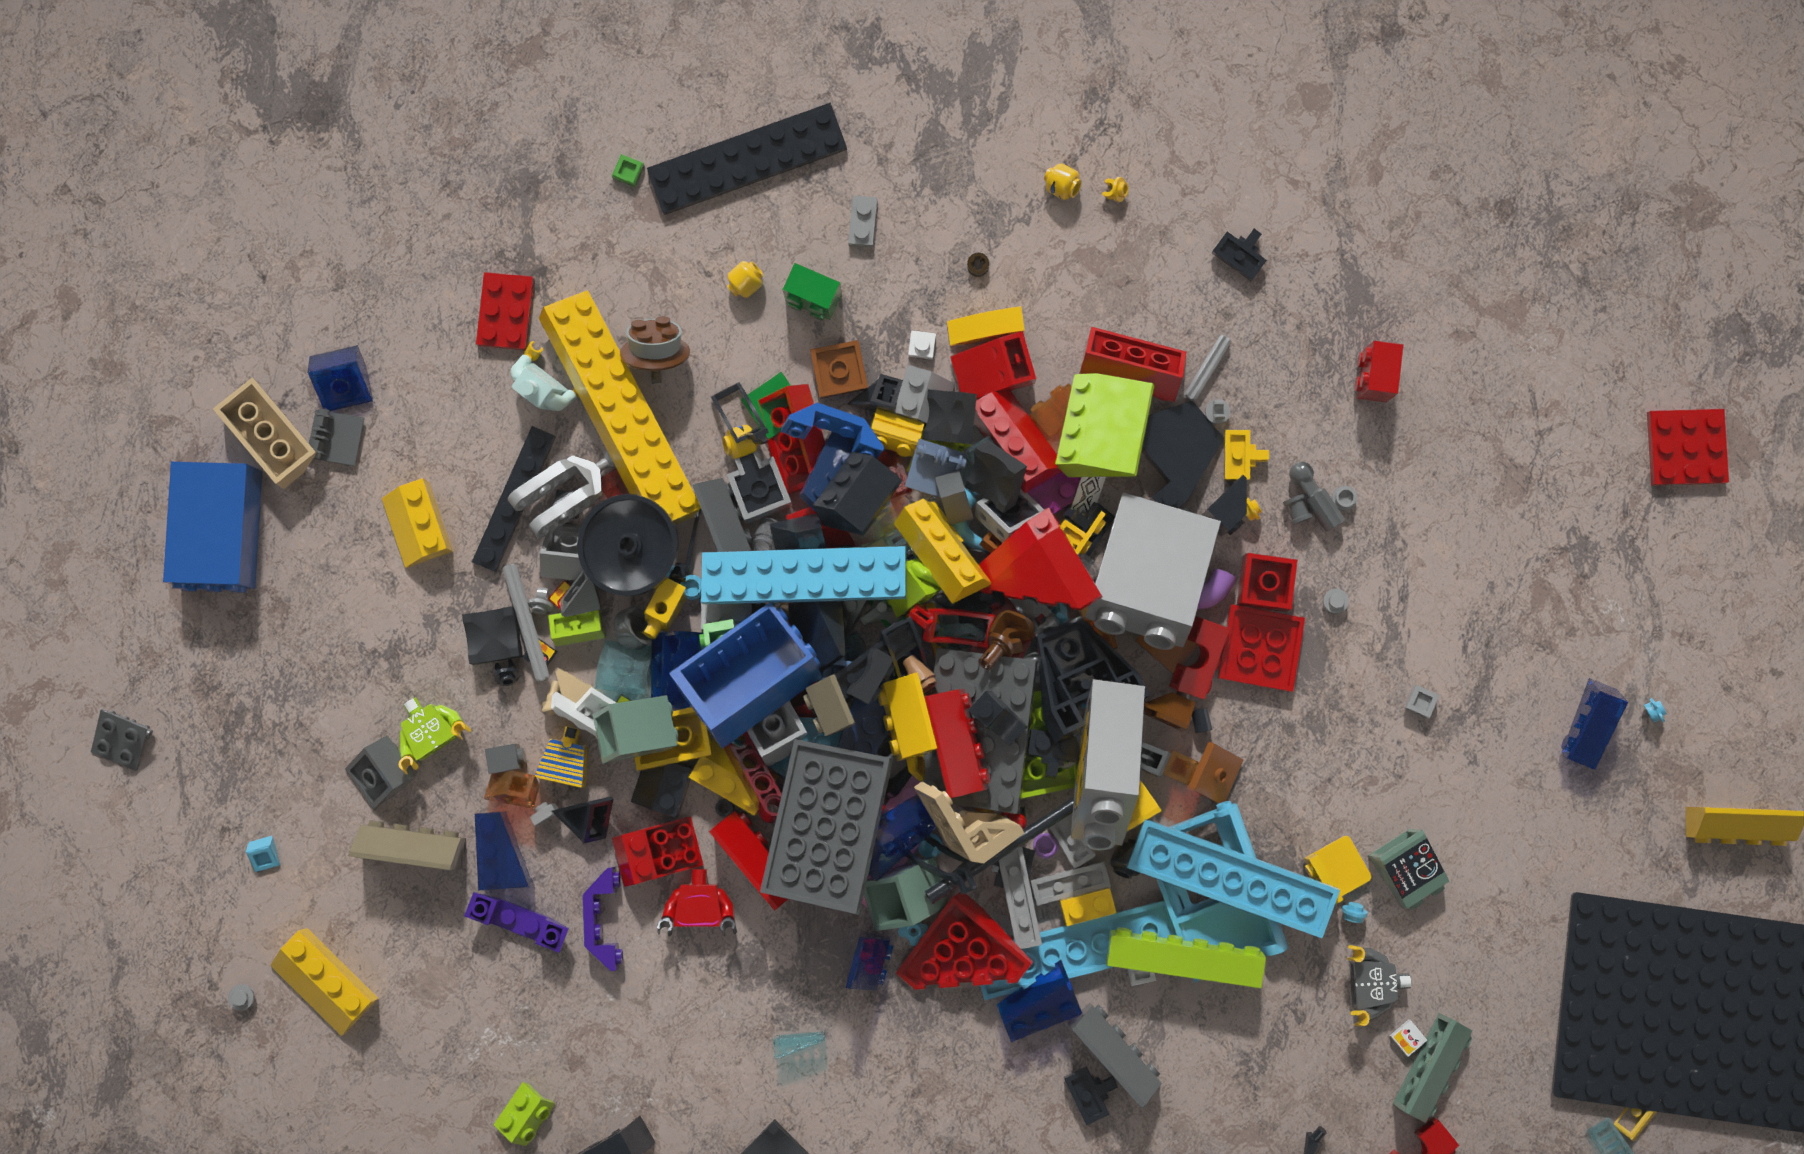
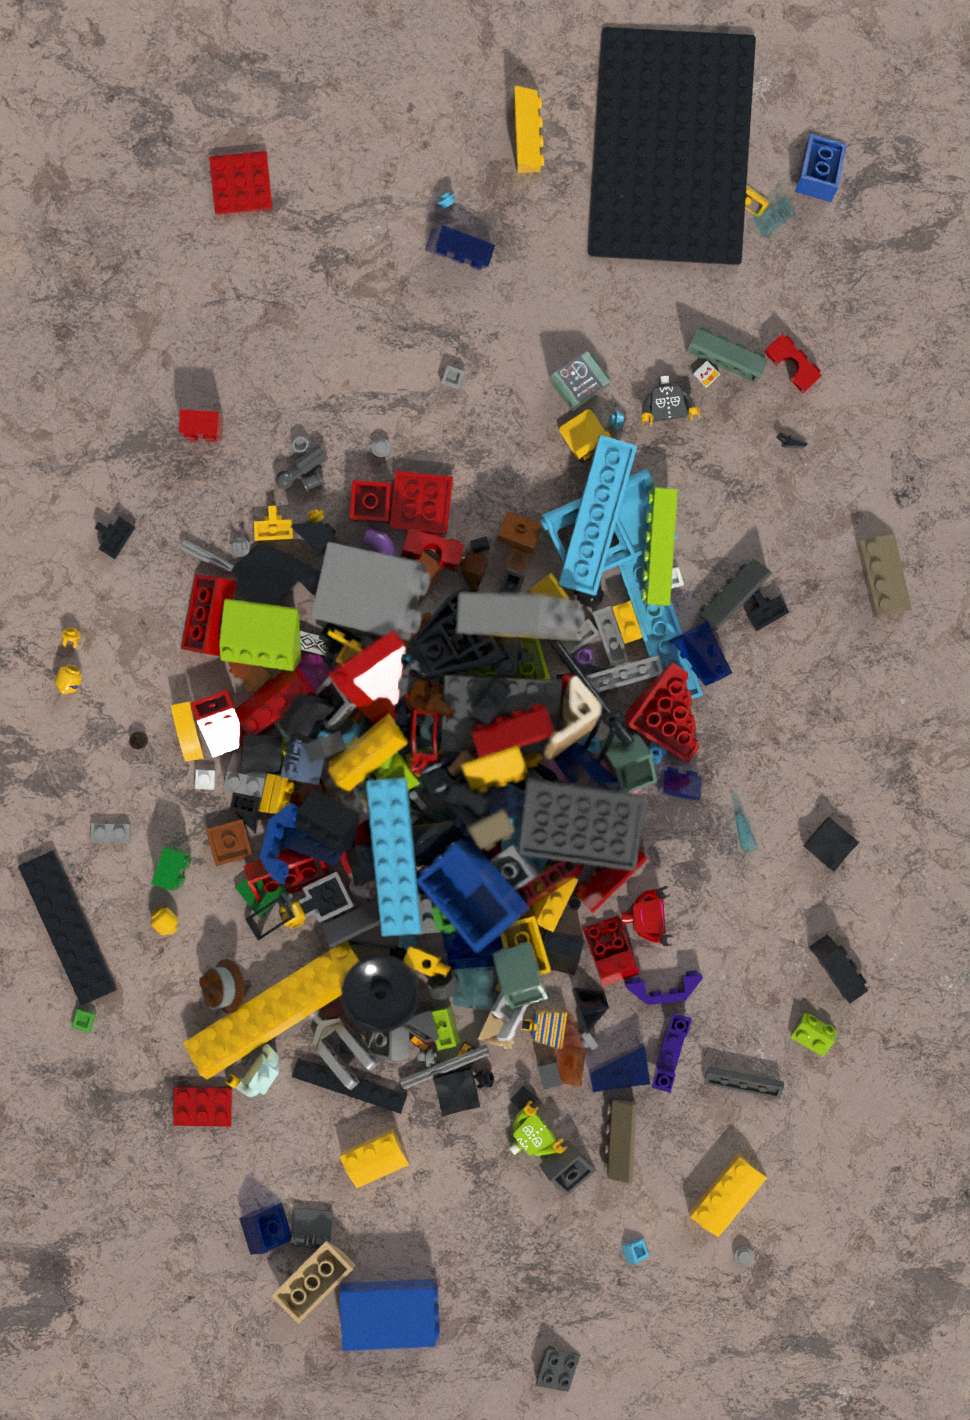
camera: 100 degrees left, 5 degrees up
none -> black tile [510,1086,537,1110]
none -> dark grey plate [704,1067,784,1099]

